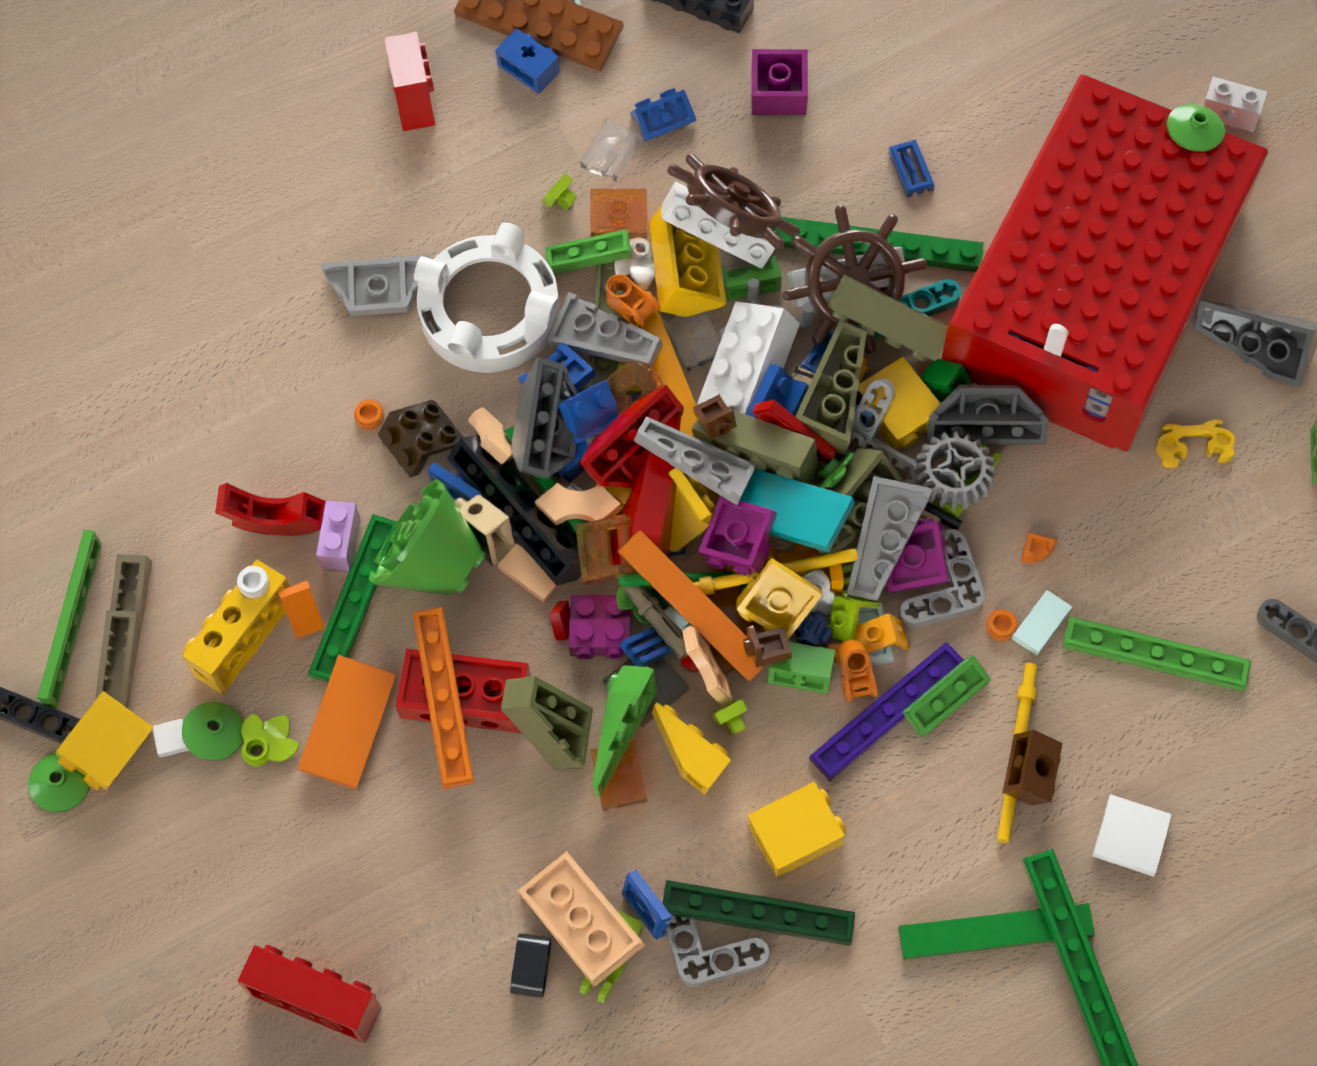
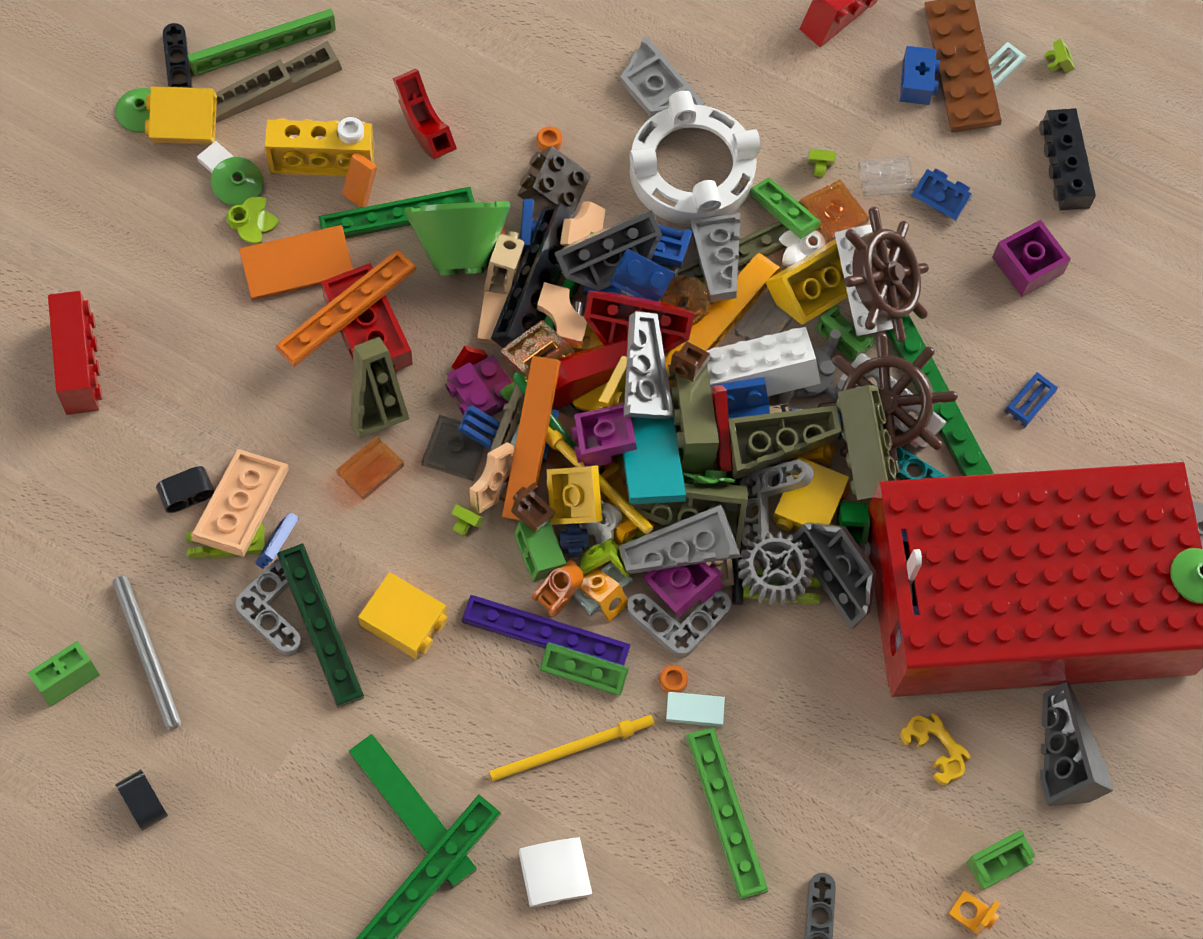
camera: 50 degrees right, 0 degrees up
lavender brick [316,500,360,572] -> none
bright green wedge [592,665,658,797] -> none
orange piece [606,274,661,328] -> none
yellow slope [652,702,731,795] -> none
reddish brown brick [1002,730,1063,806] -> none
orange tile [1020,532,1058,564] -> none

